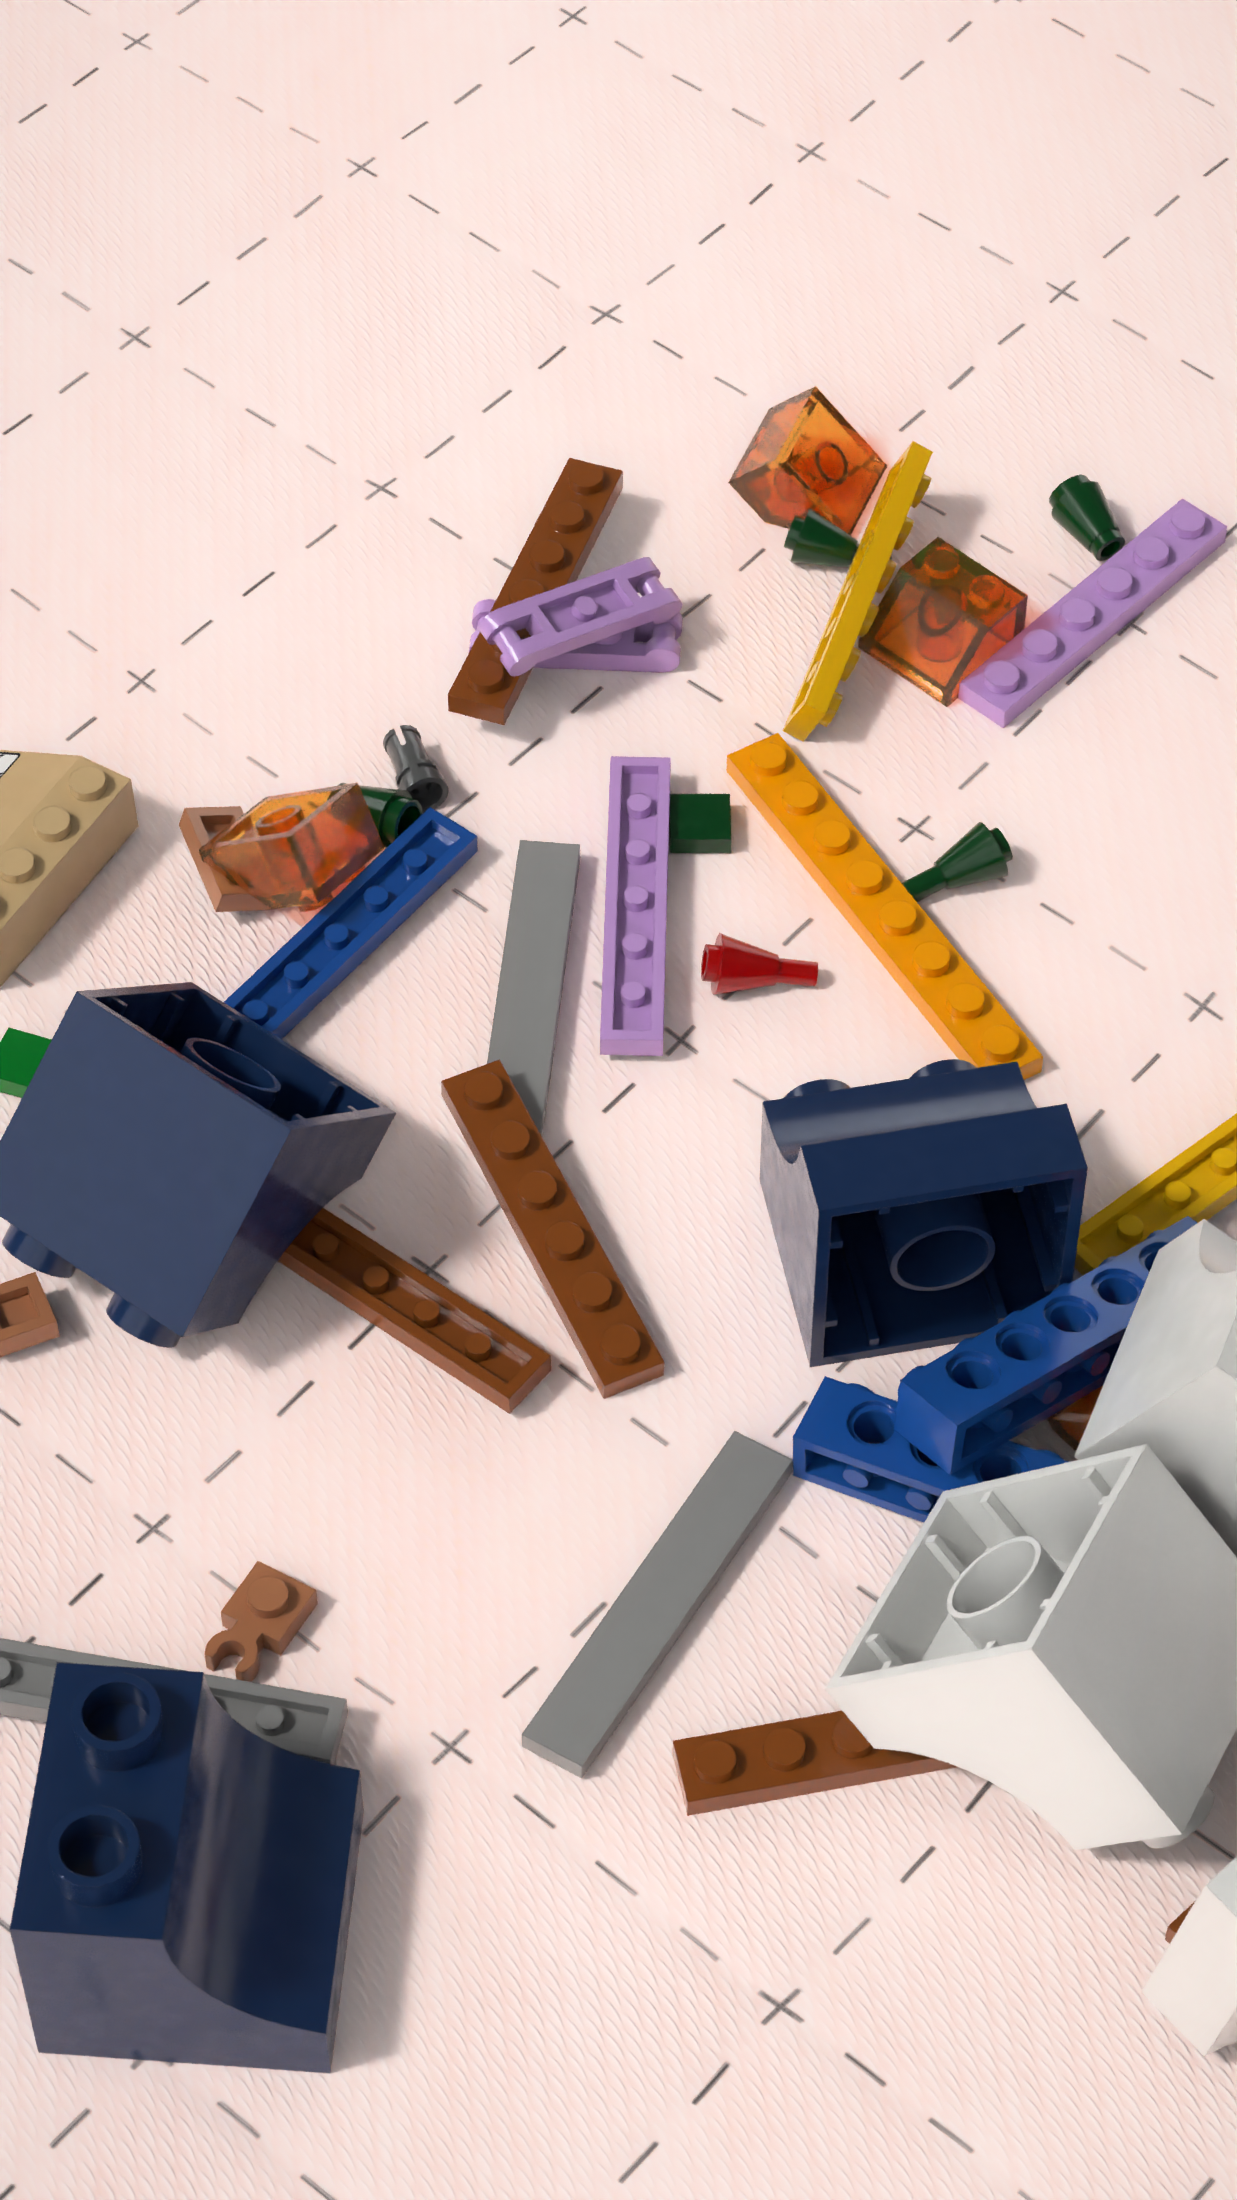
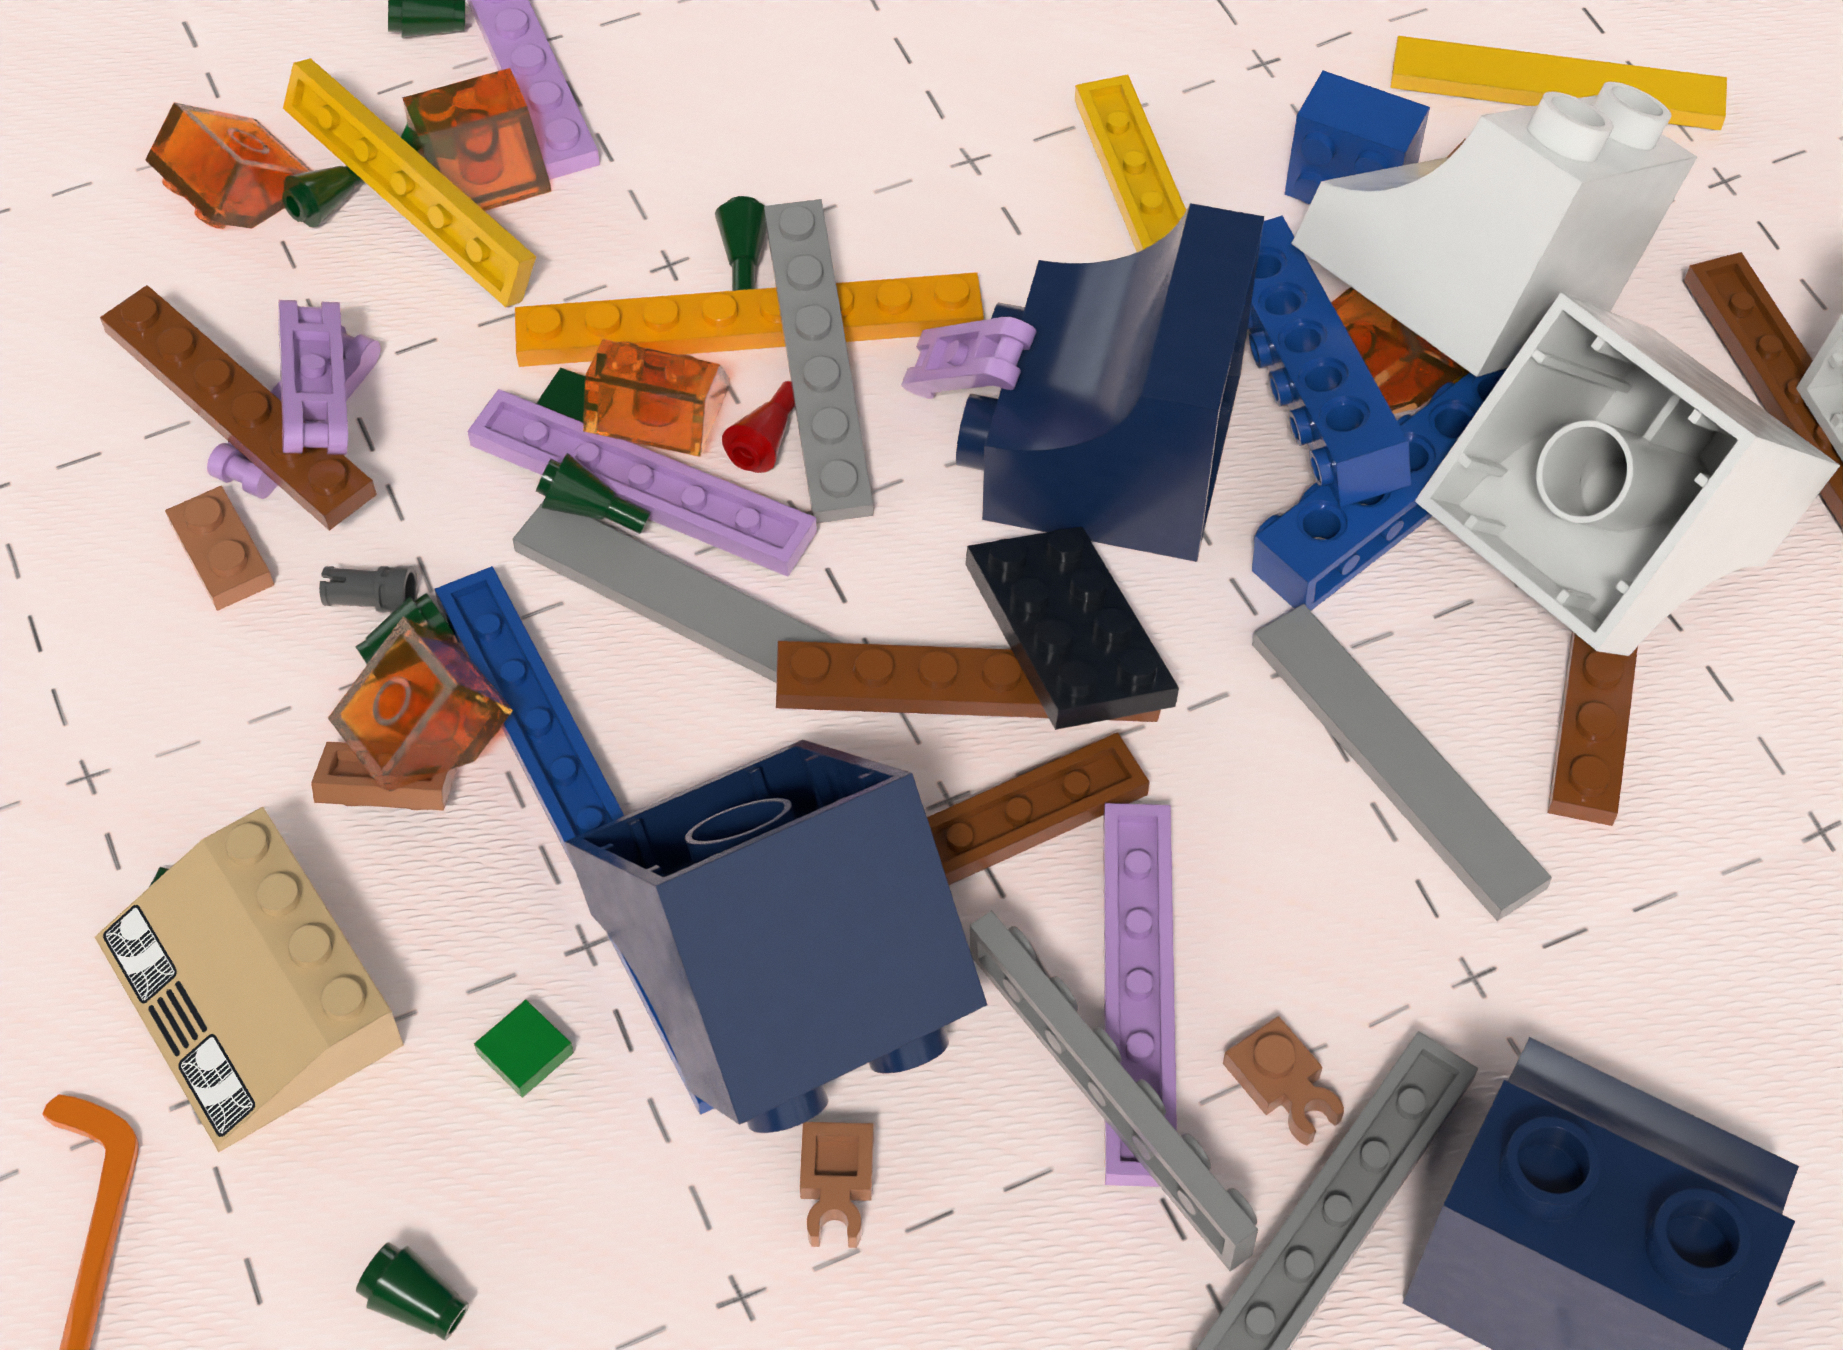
camera: 65 degrees left, 5 degrees up
none -> nougat plate [165,485,274,611]
none -> dark green cone [535,453,651,534]
none -> clear orange slope [583,339,730,457]
none -> light grey plate [764,199,874,523]
none -> lavender plate [901,317,1037,399]
none -> black plate [965,526,1179,730]
none -> light grey plate [970,910,1258,1272]
none -> lavender plate [1103,803,1177,1187]

